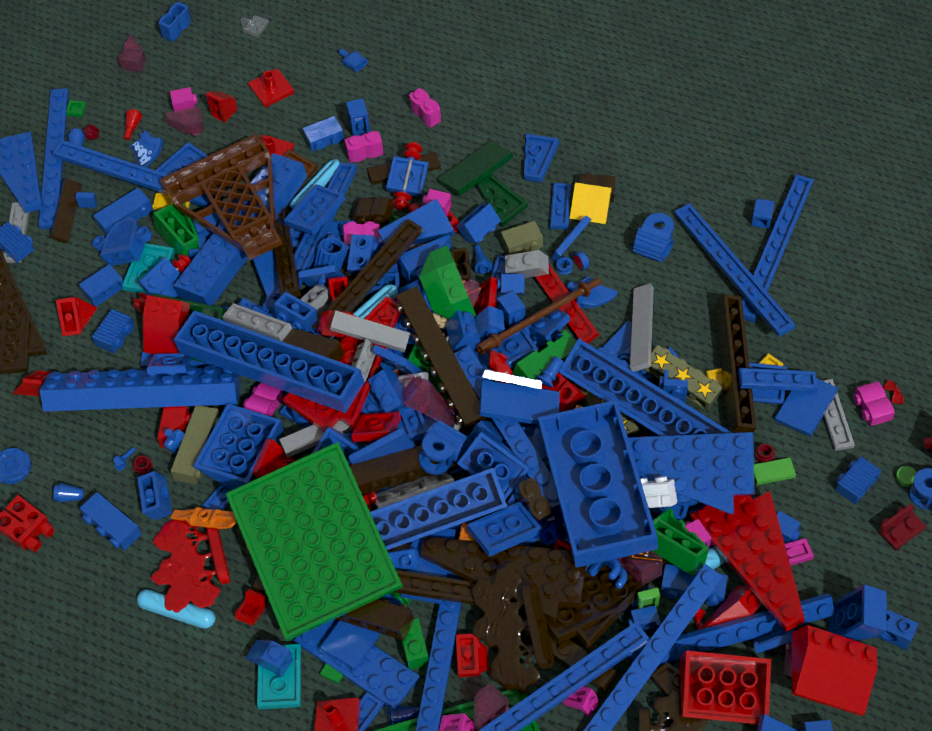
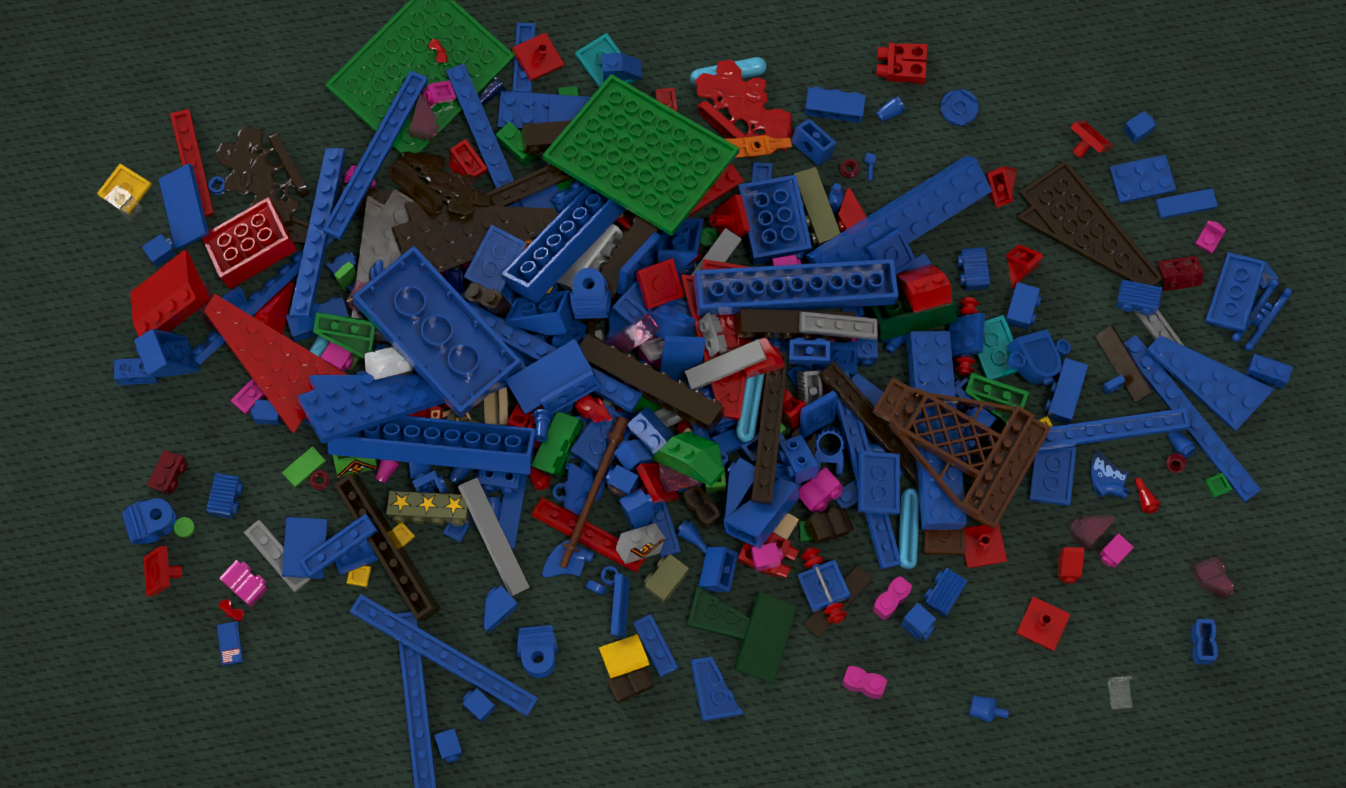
camera: 145 degrees right, 15 degrees up
none -> blue tile [217,621,243,666]
none -> blue brick [462,689,496,723]
none -> blue slope [484,586,518,634]

